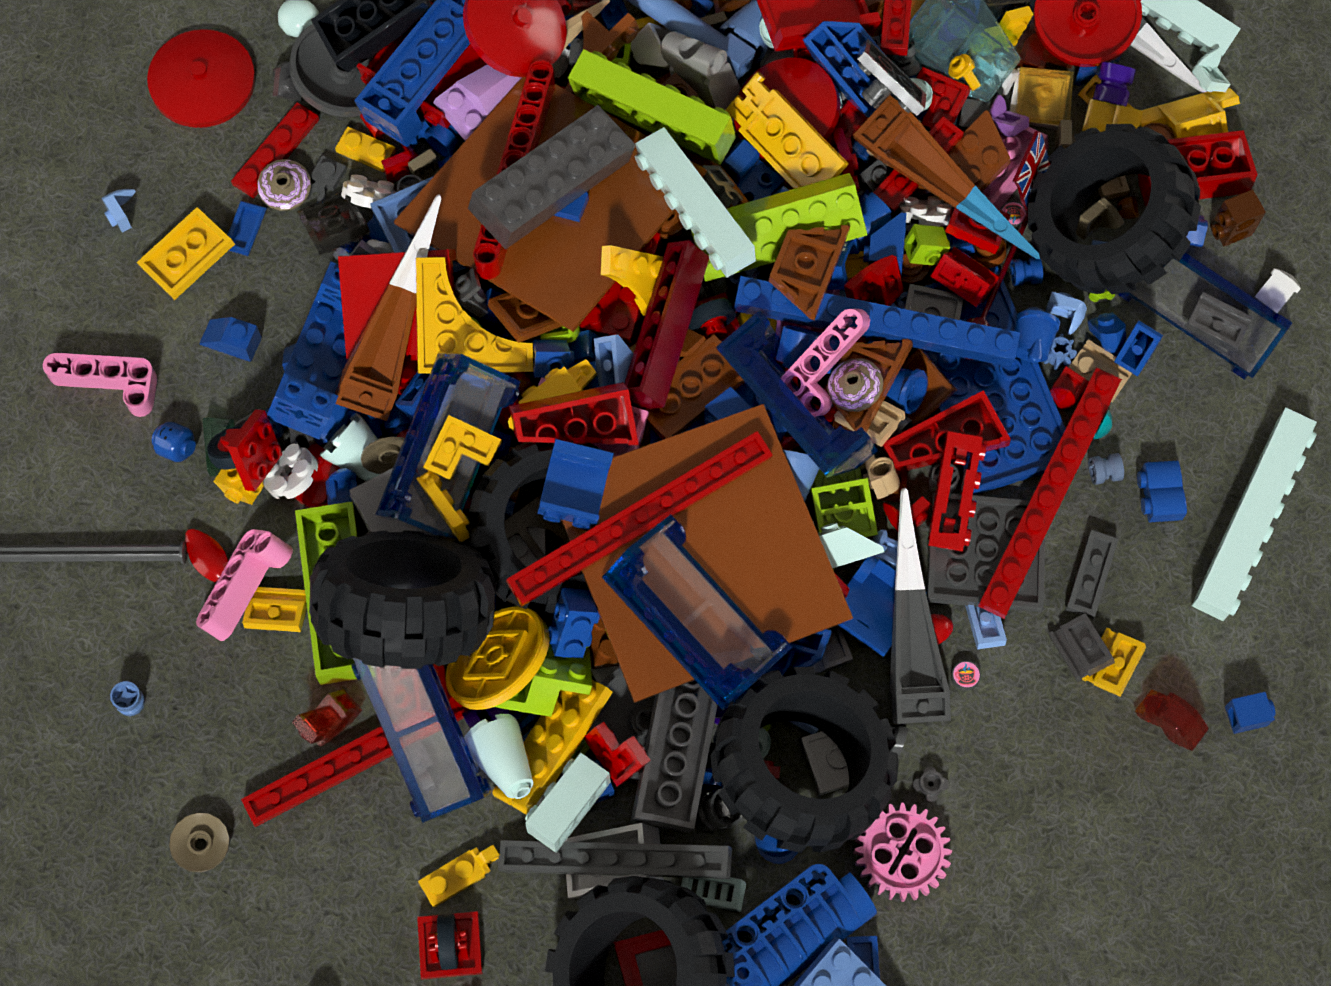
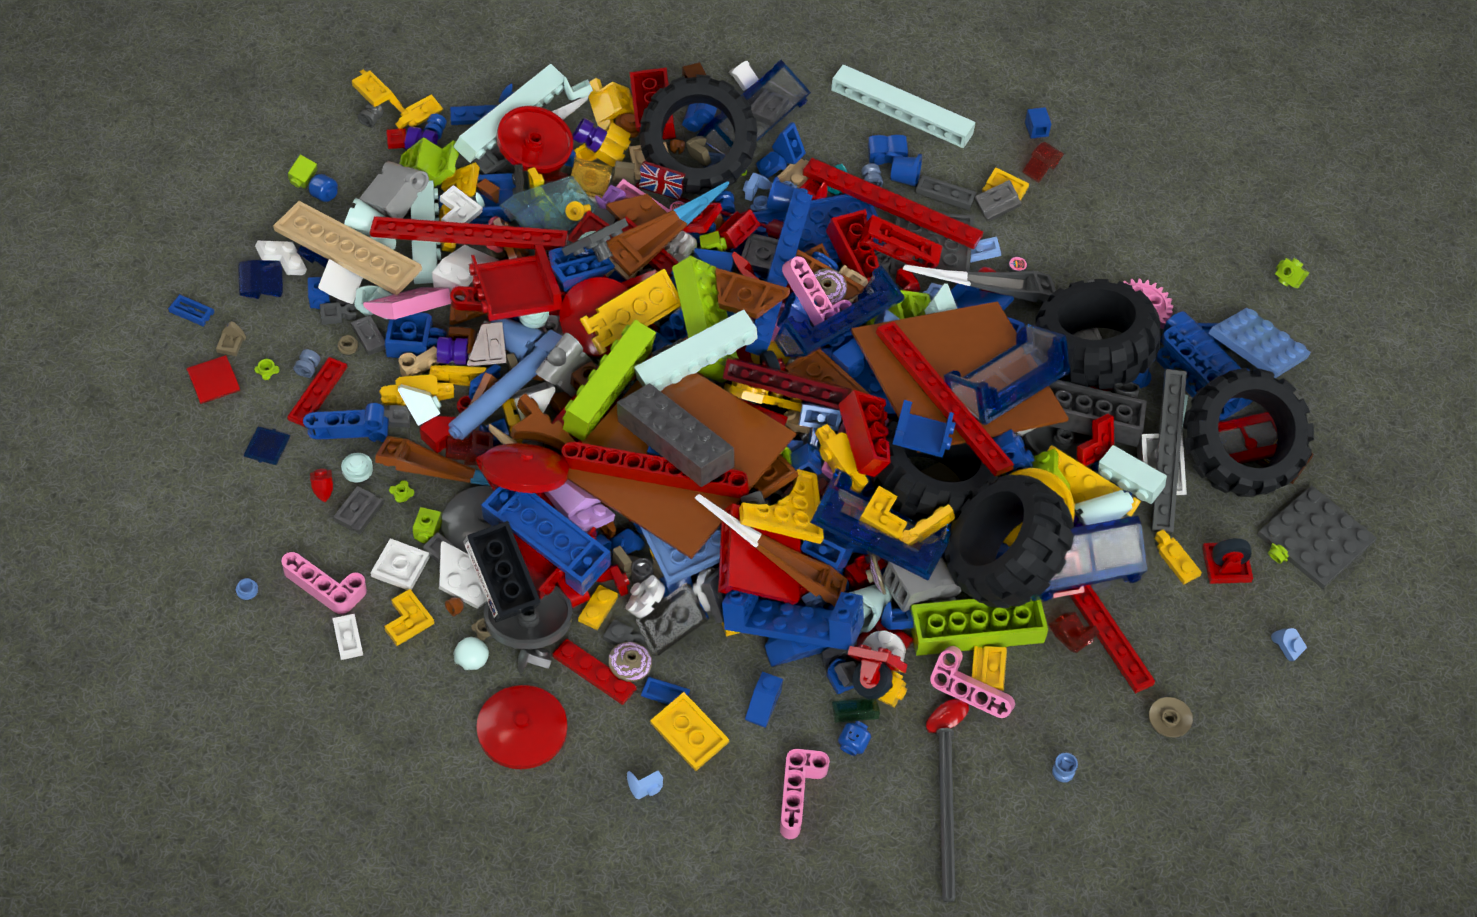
camera: 90 degrees left, 15 degrees down
none -> blue hat [886,151,922,187]

